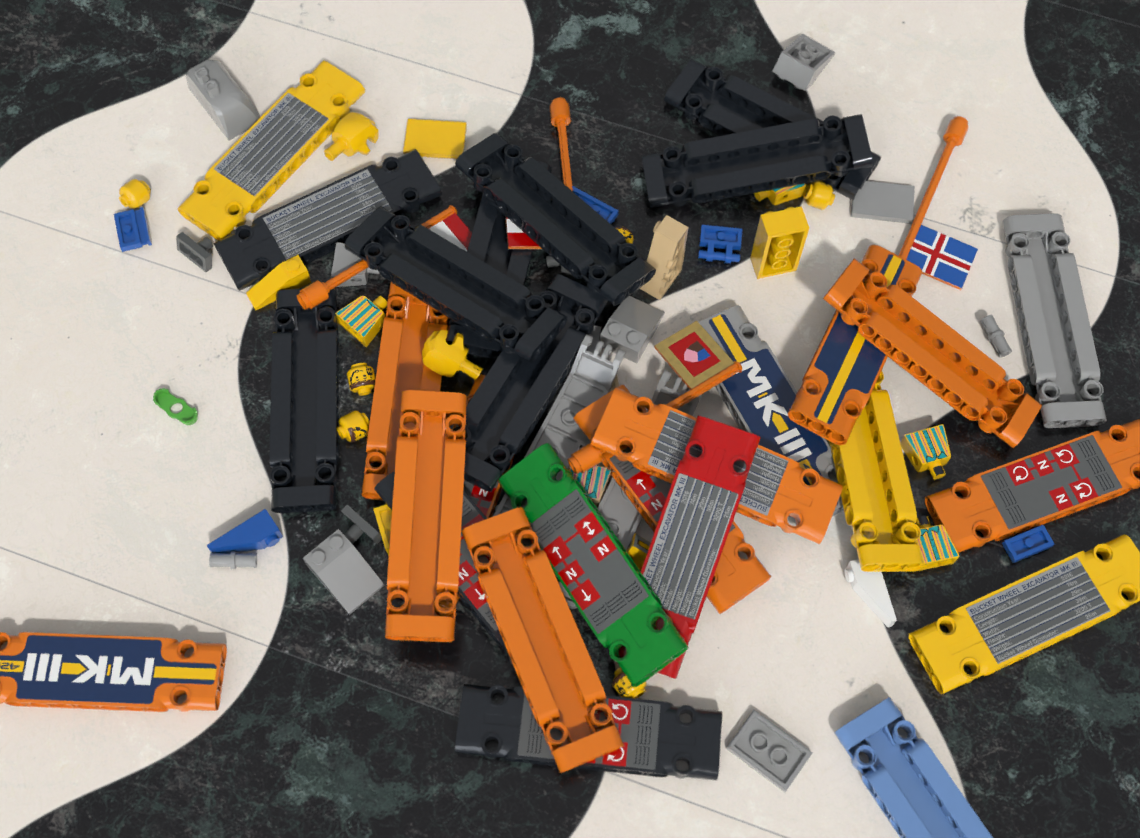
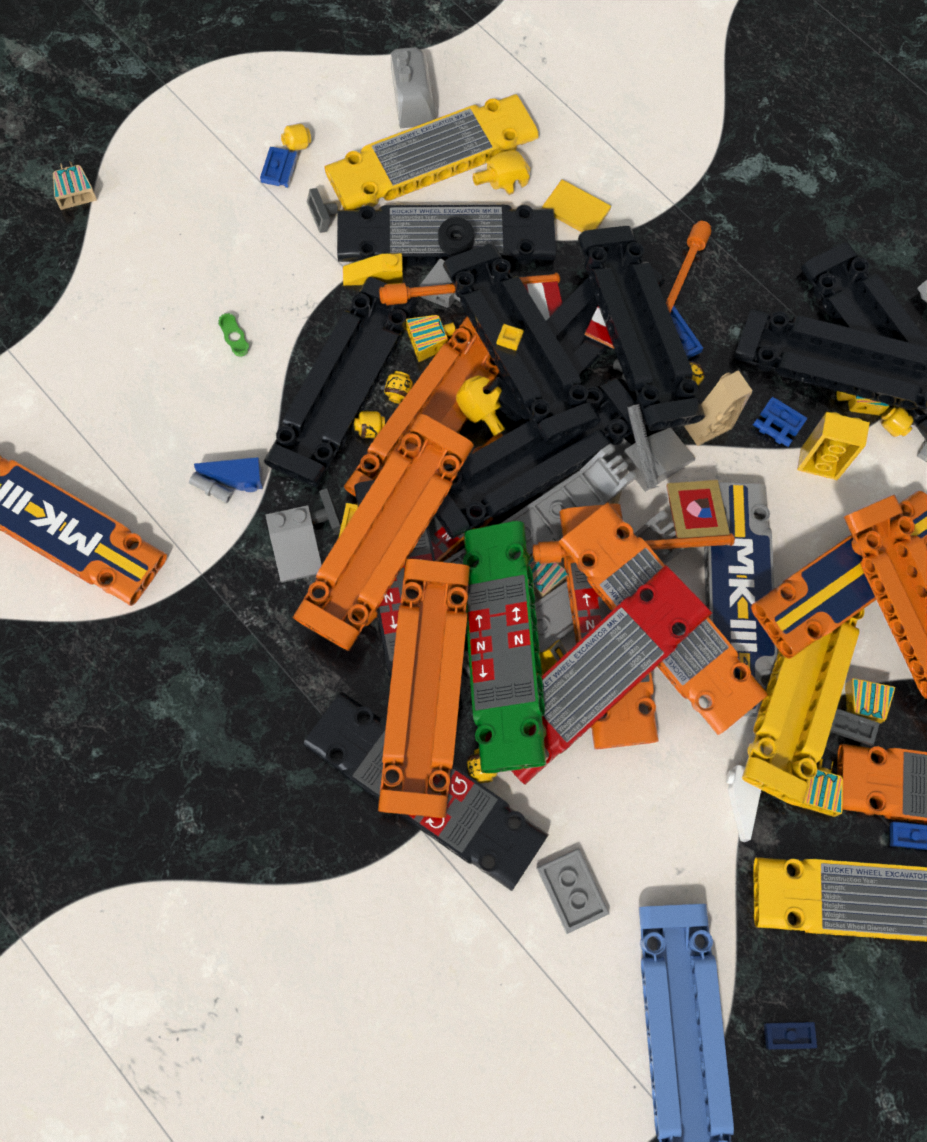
camera: 25 degrees right, 5 degrees up
none -> black tyre [438,217,474,256]
none -> yellow tile [496,324,524,351]
none -> light grey axle [627,404,659,490]
none -> dark blue plate [764,1022,817,1050]
none -> dark grey tile [830,709,880,746]

